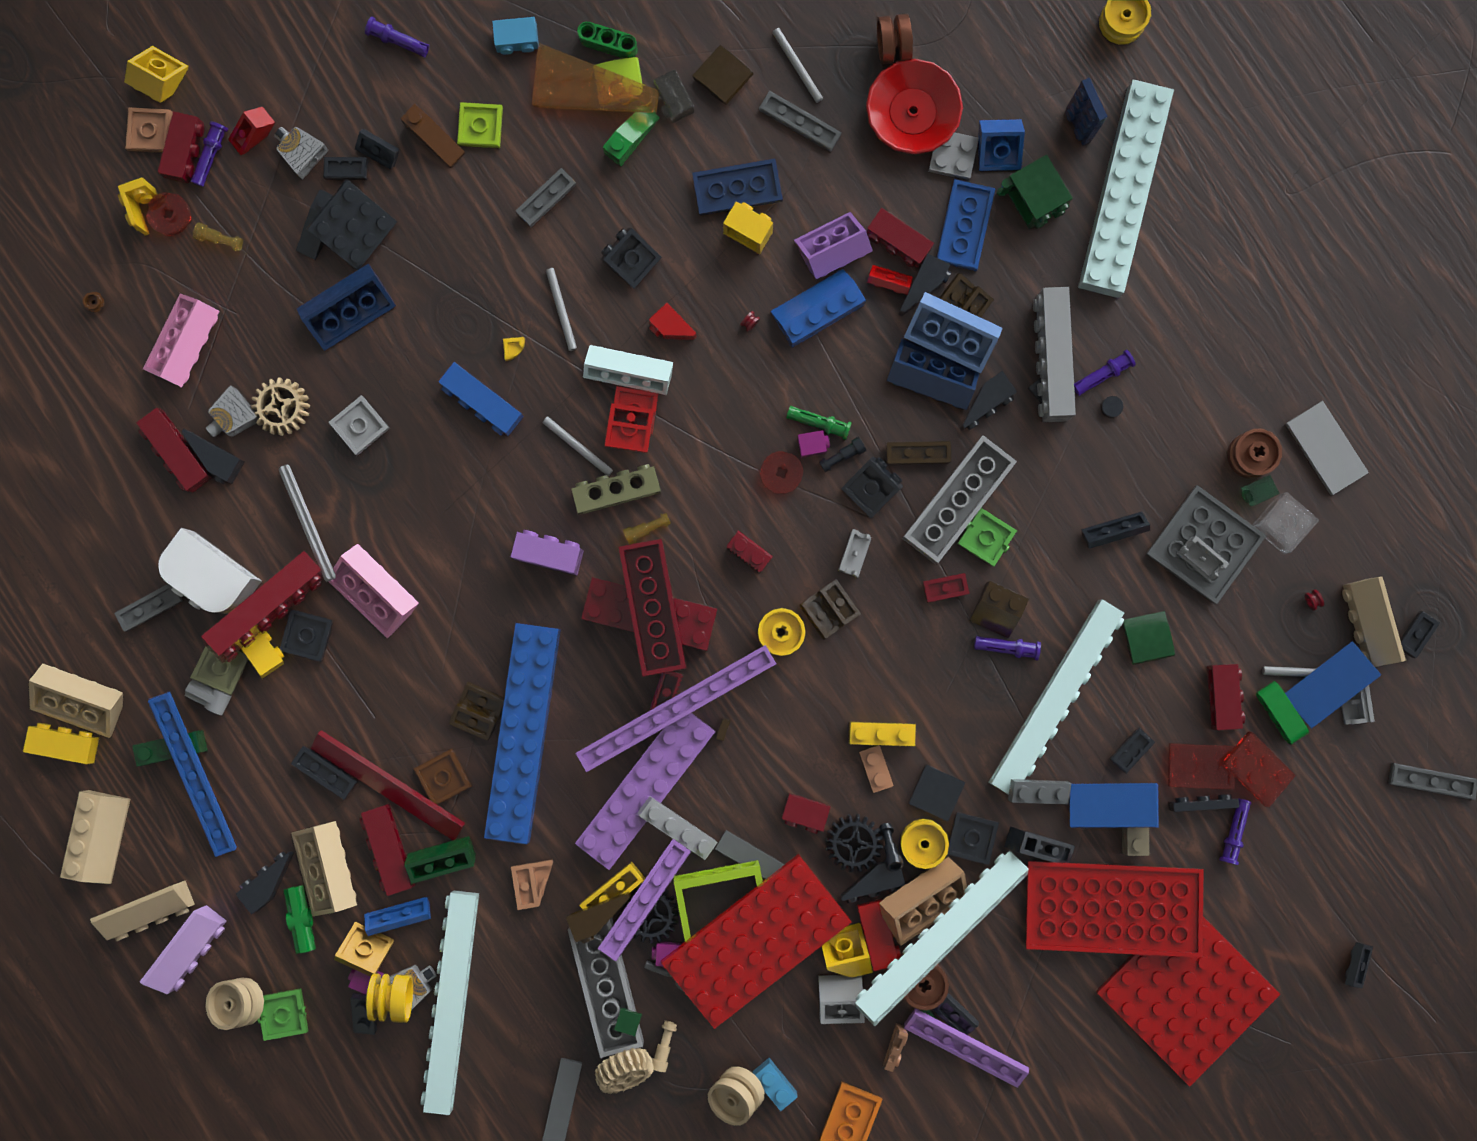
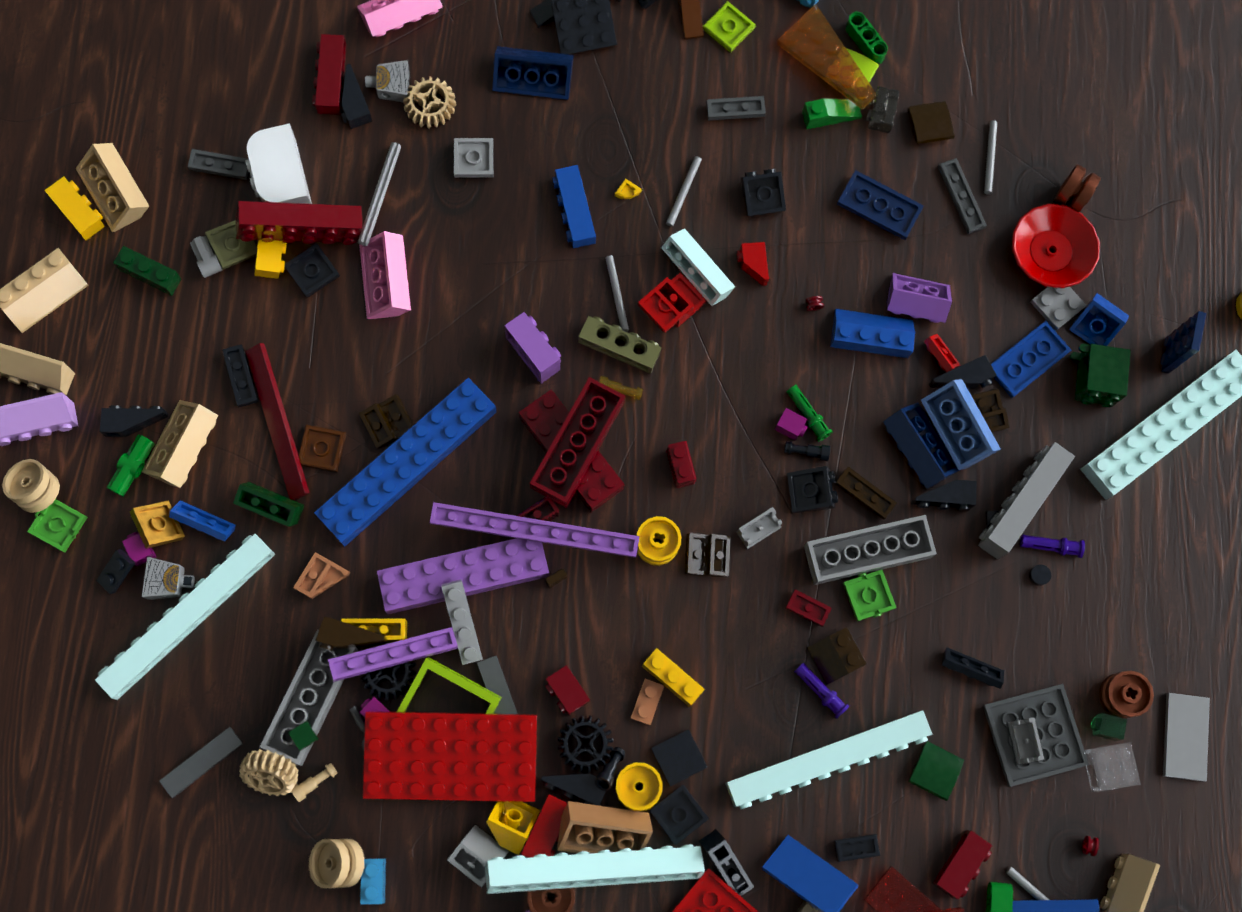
camera: 30 degrees right, 10 degrees down
blue tile [148,692,237,857] -> none
dark red brick [360,803,415,896] -> none
yellow wheel [366,973,413,1023] -> none
yellow brick [723,201,773,254] -> none
clear red plate [760,451,803,494] -> none
dark red brick [866,208,934,268] -> none
dark grey plate [1008,779,1072,804] -> none

